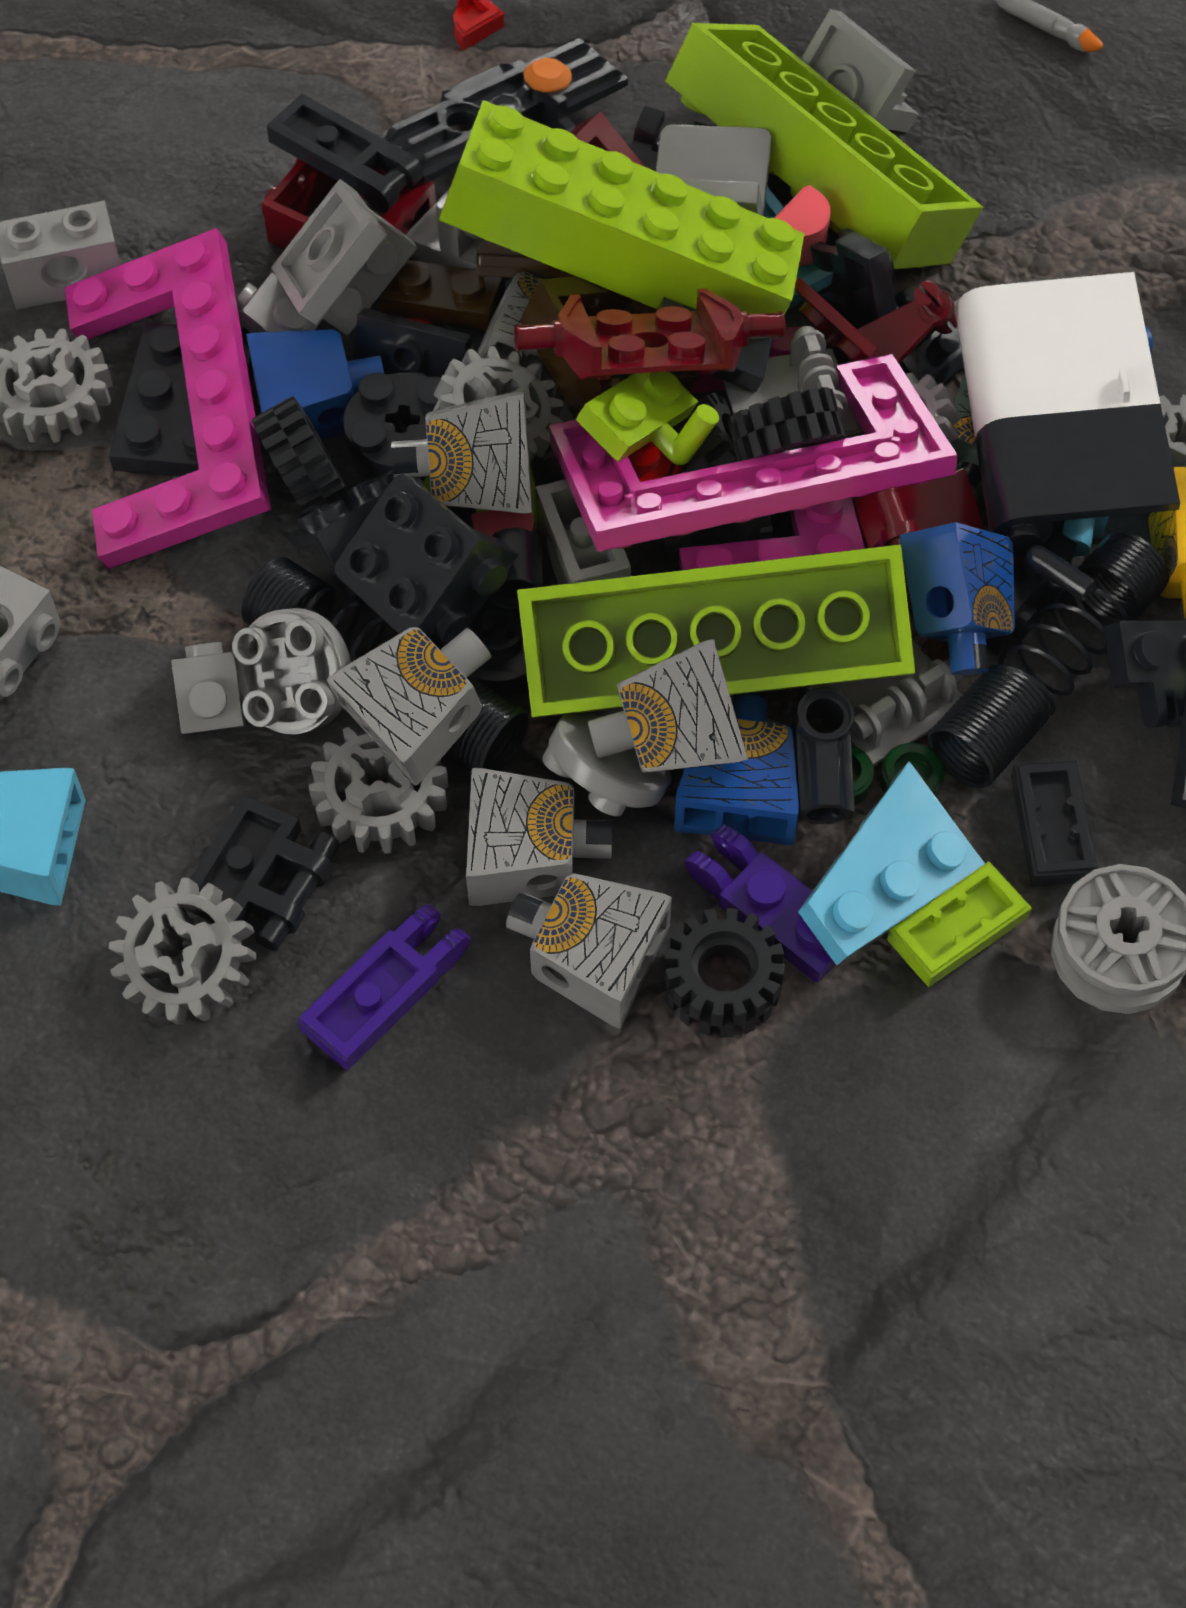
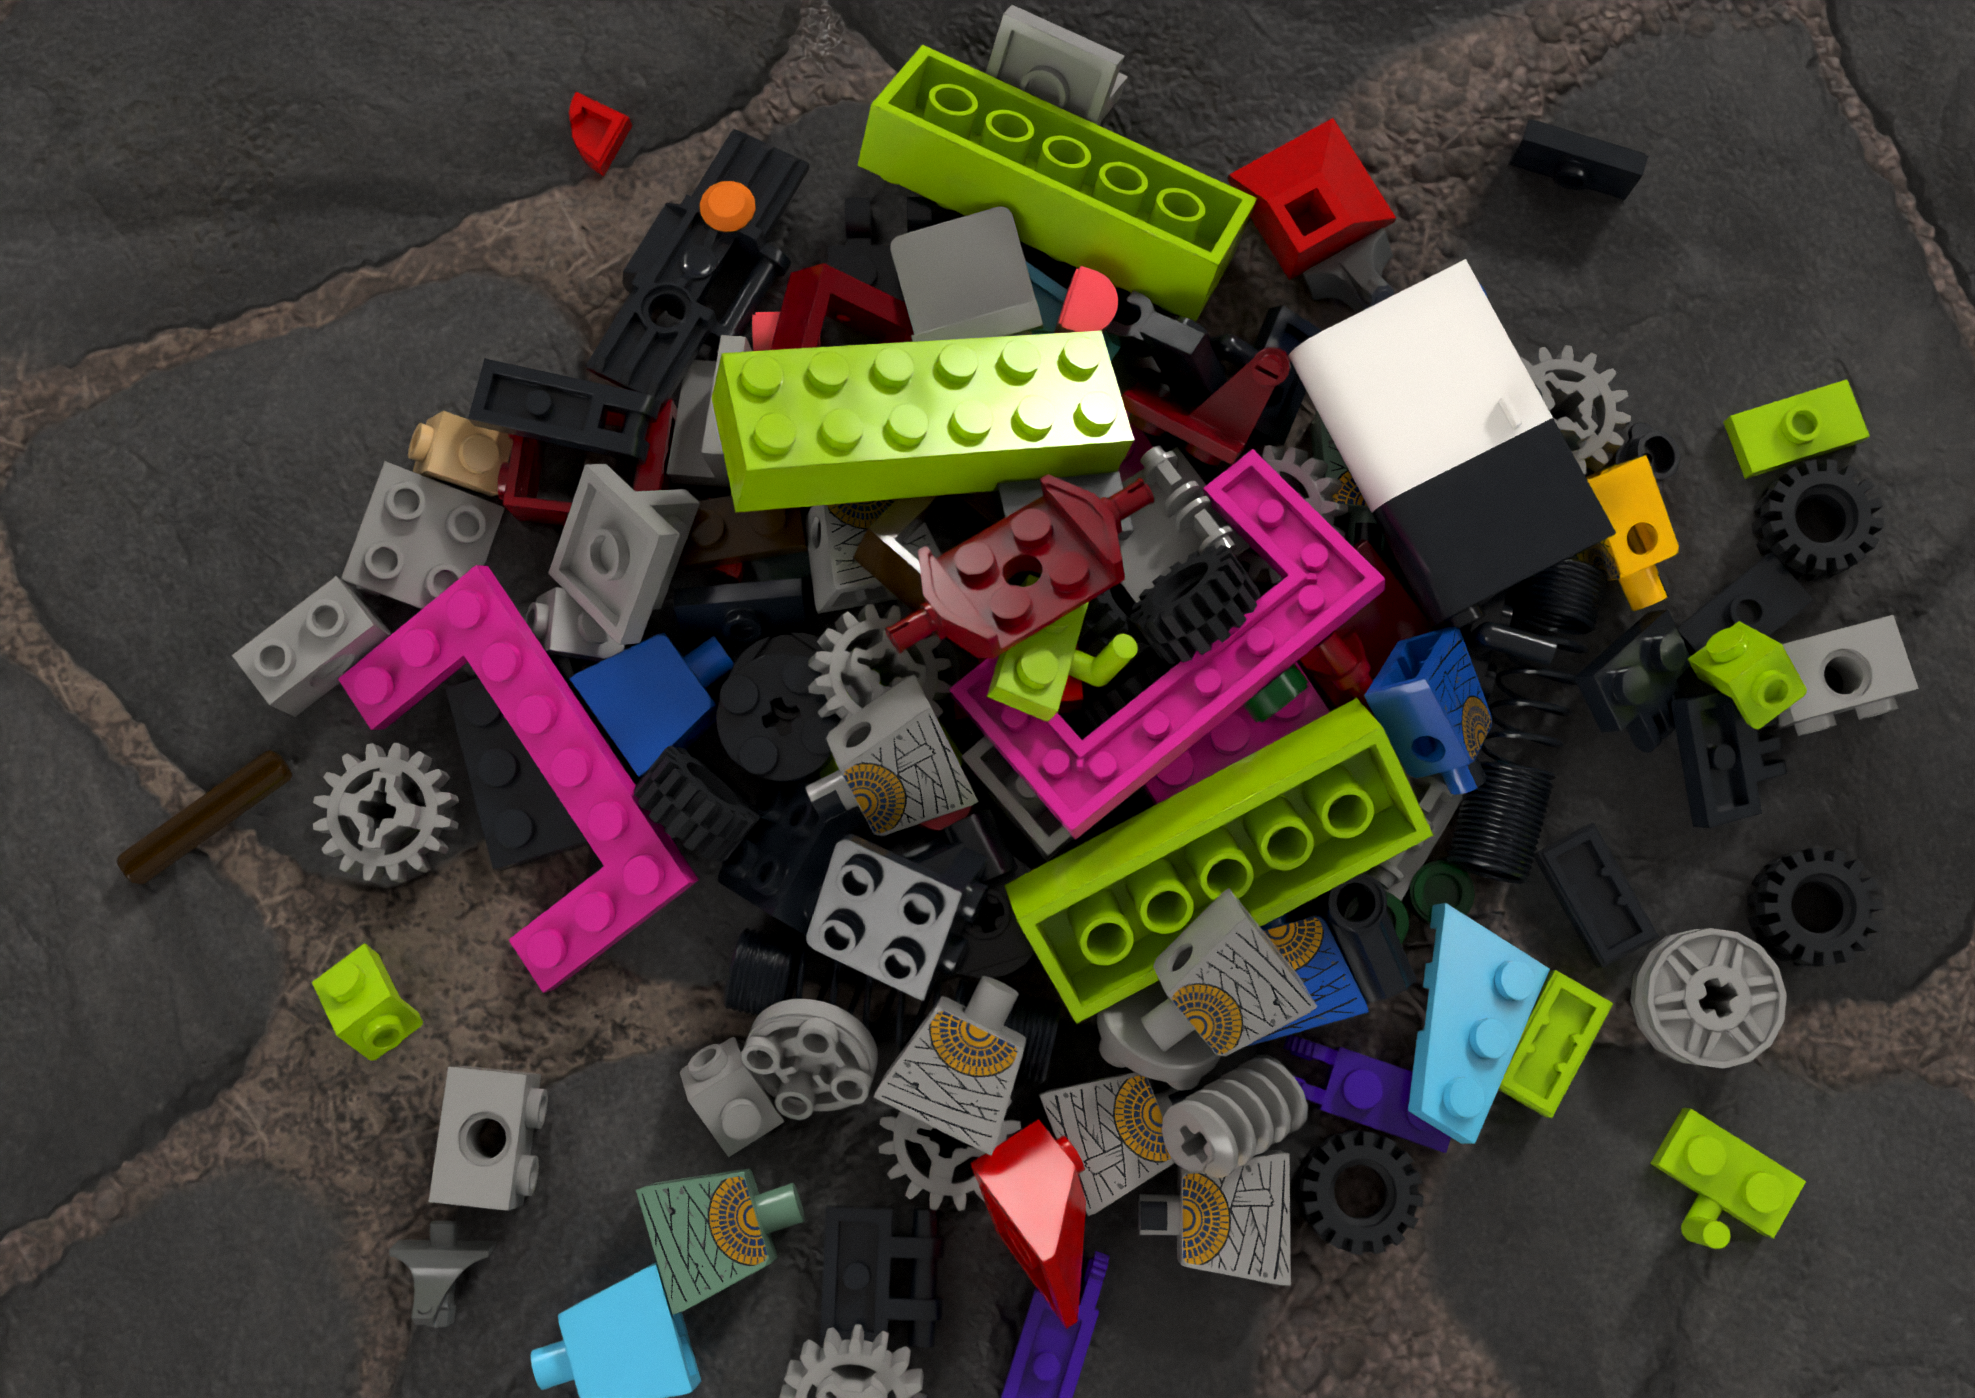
camera: 20 degrees left, 20 degrees up
none -> light grey hinge [341,461,505,609]
none -> tan bracket [408,411,513,497]
none -> sand green torso [636,1168,805,1315]
none -> red slope [970,1119,1086,1329]
none -> light grey piece [1161,1055,1308,1178]
none -> red slope [1227,118,1396,280]
none -> dark green tile [1242,664,1308,723]
none -> lime plate [1650,1108,1806,1249]

